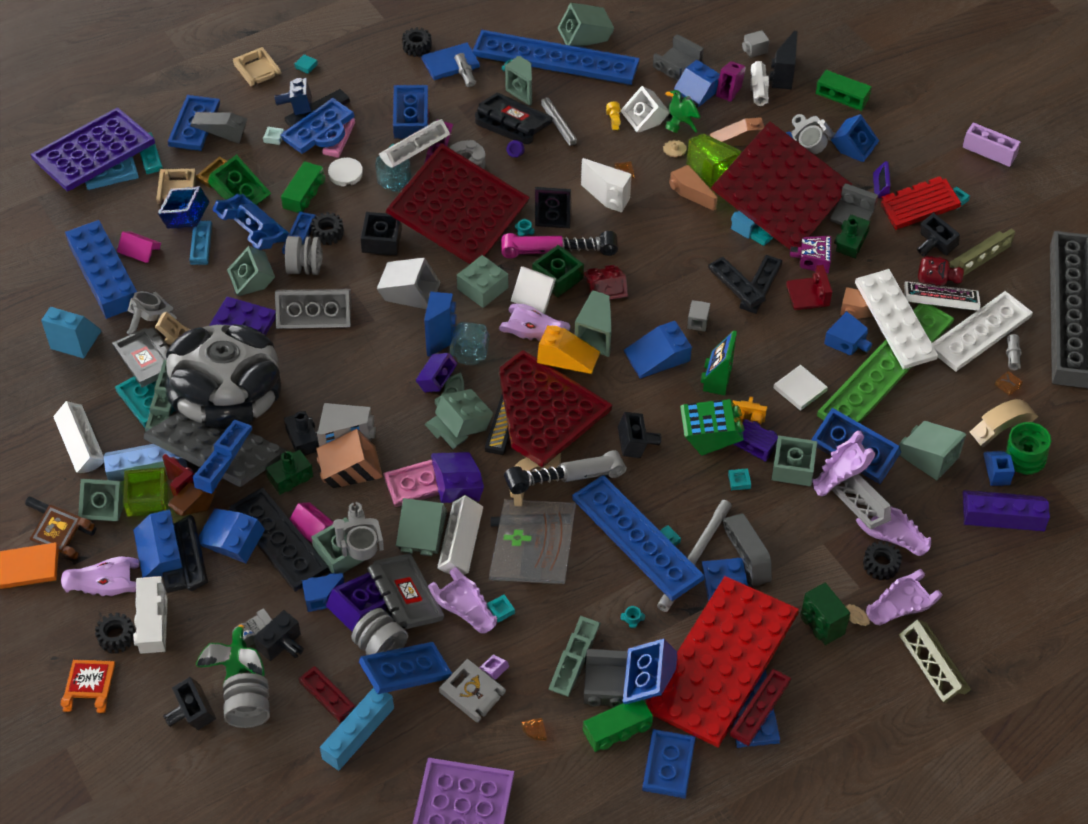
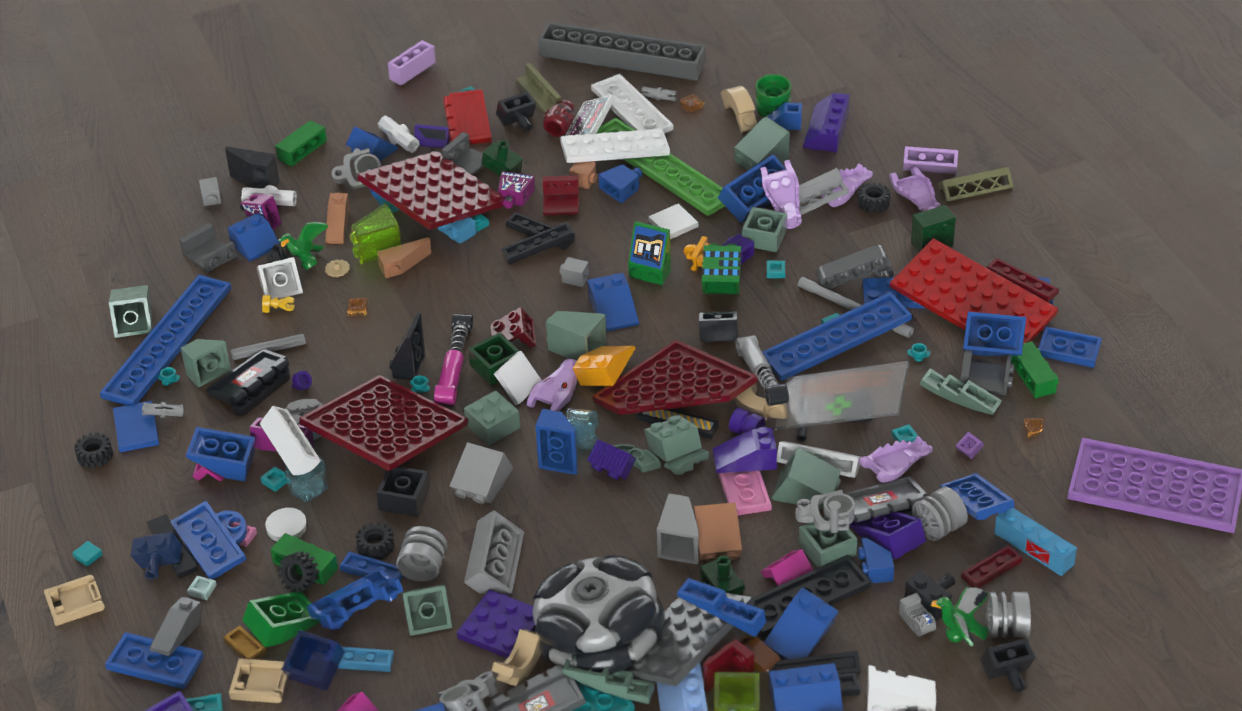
camera: 80 degrees left, 10 degrees down
black brick [284,411,319,456] -> none
light grey container [439,659,506,722] -> none
white slope [581,158,631,212] -> none
none -> black tyre [278,551,319,592]
none -> white piece [378,116,419,153]
none -> dark purple wheel [729,407,766,435]
none -> lavender brick [903,146,958,174]

